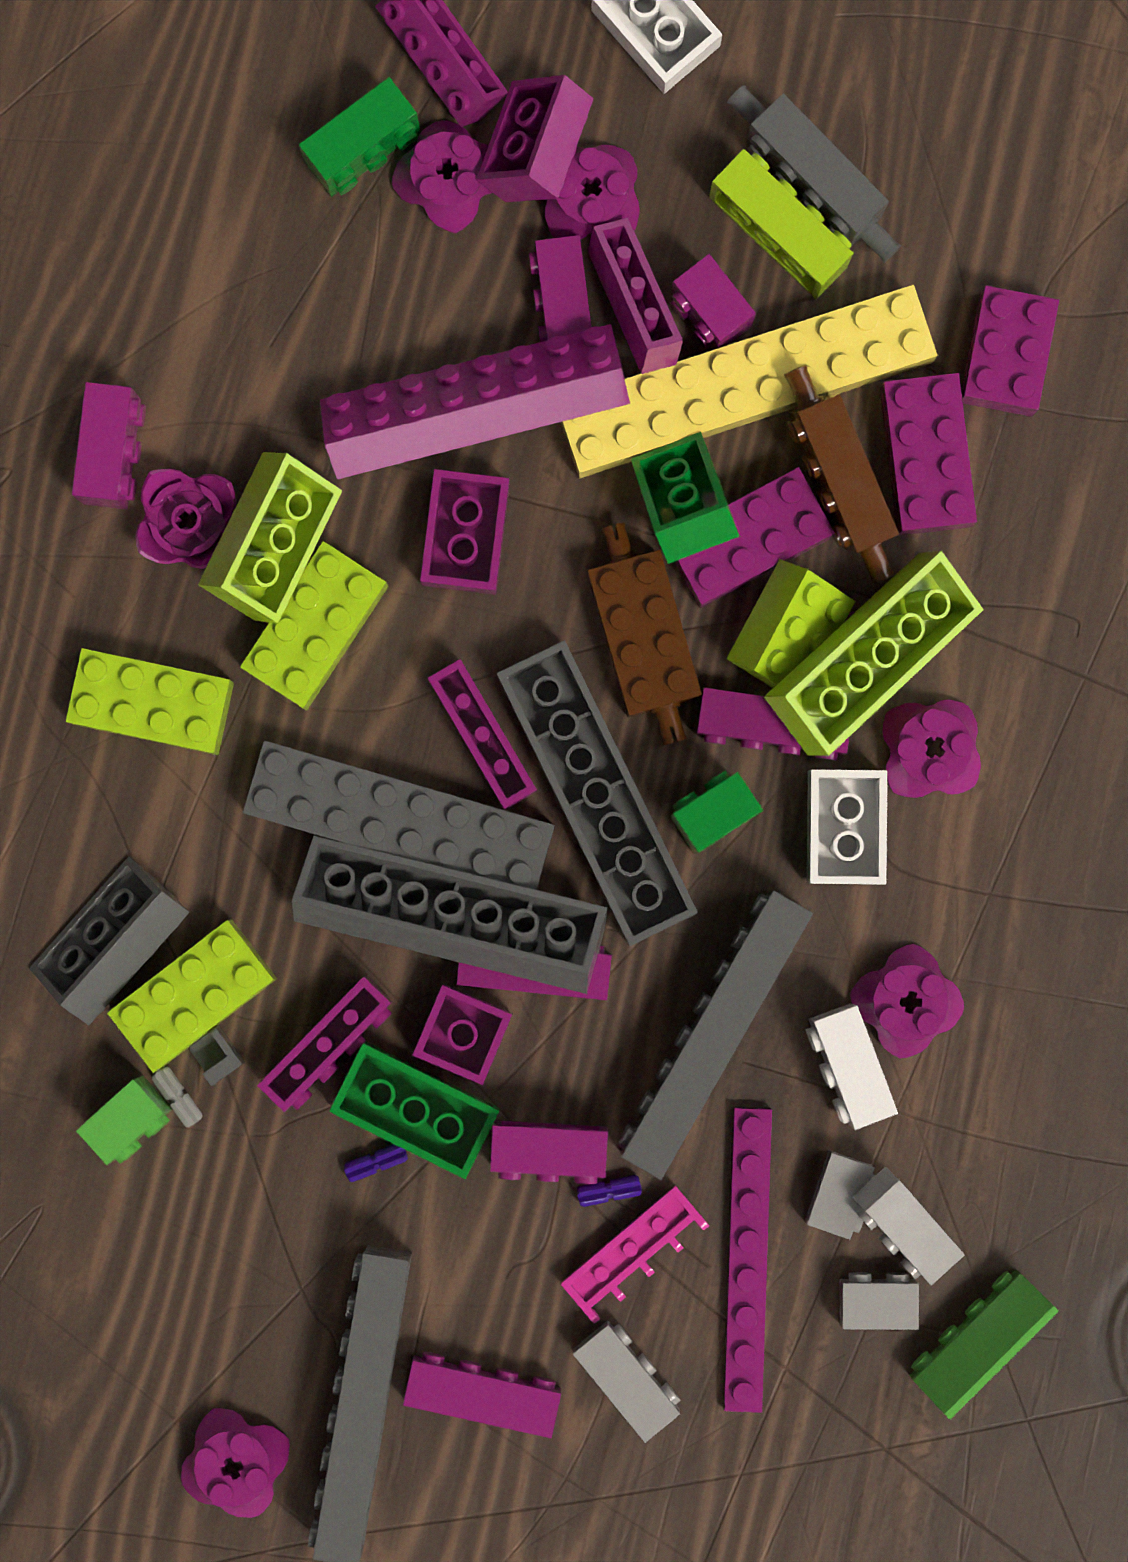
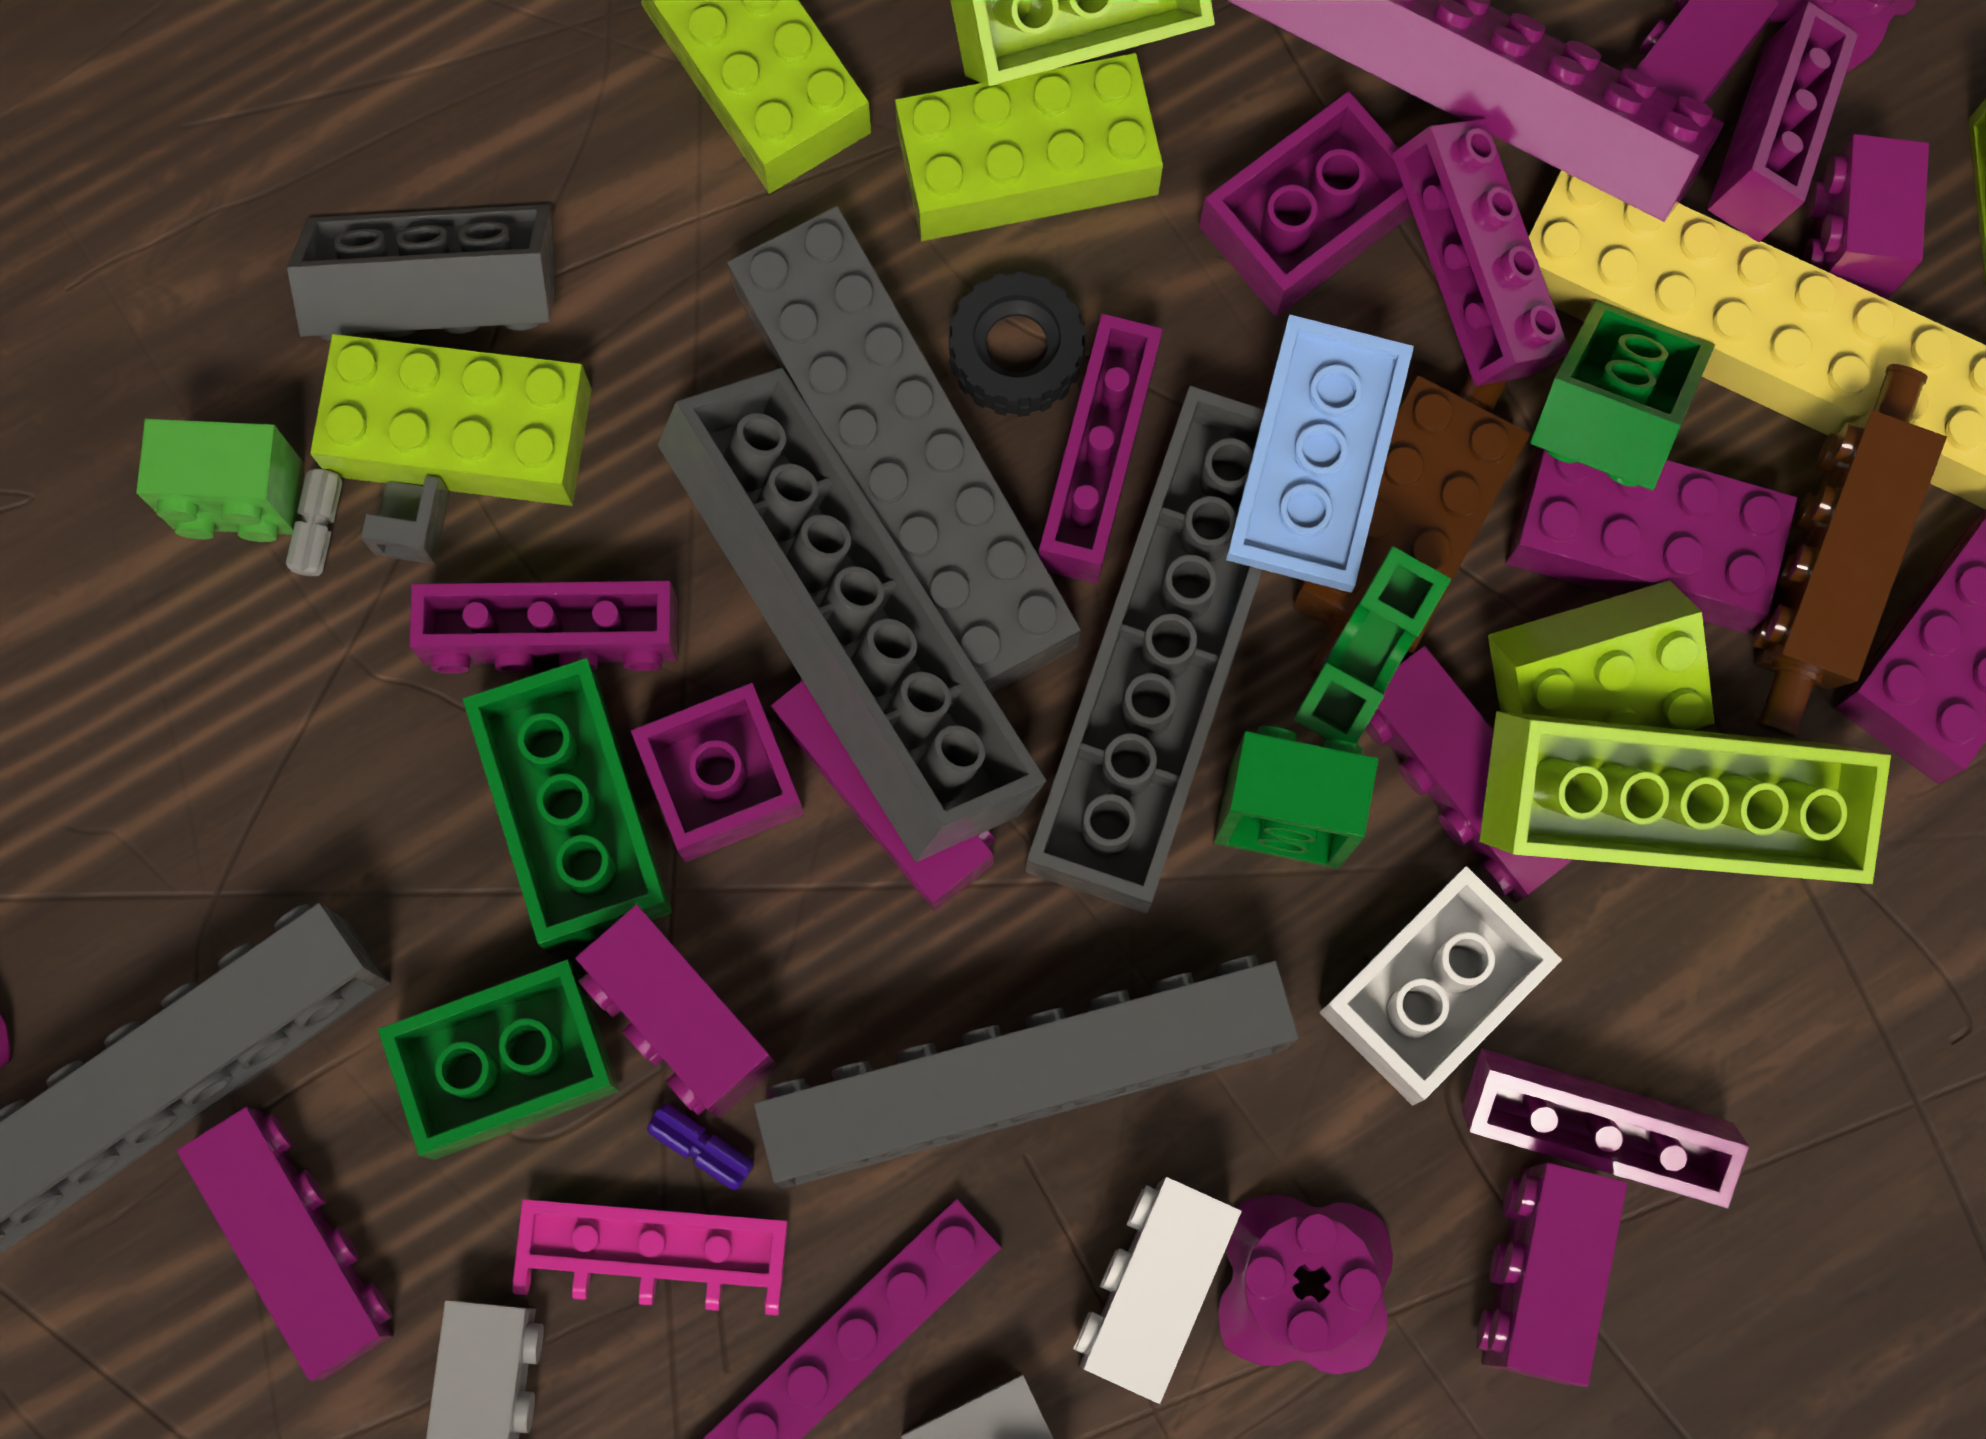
camera: 45 degrees right, 10 degrees down
dark purple piece [344,1144,408,1182] -> none
magenta brick [882,699,981,798] -> none
none -> green brick [378,960,620,1160]
none -> black tyre [949,271,1086,417]
none -> light blue plate [1226,314,1414,593]
none -> green arch [1294,546,1452,744]
none -> magenta brick [1392,119,1569,387]
none -> magenta brick [1461,1048,1749,1208]
none -> magenta brick [1476,1163,1628,1387]

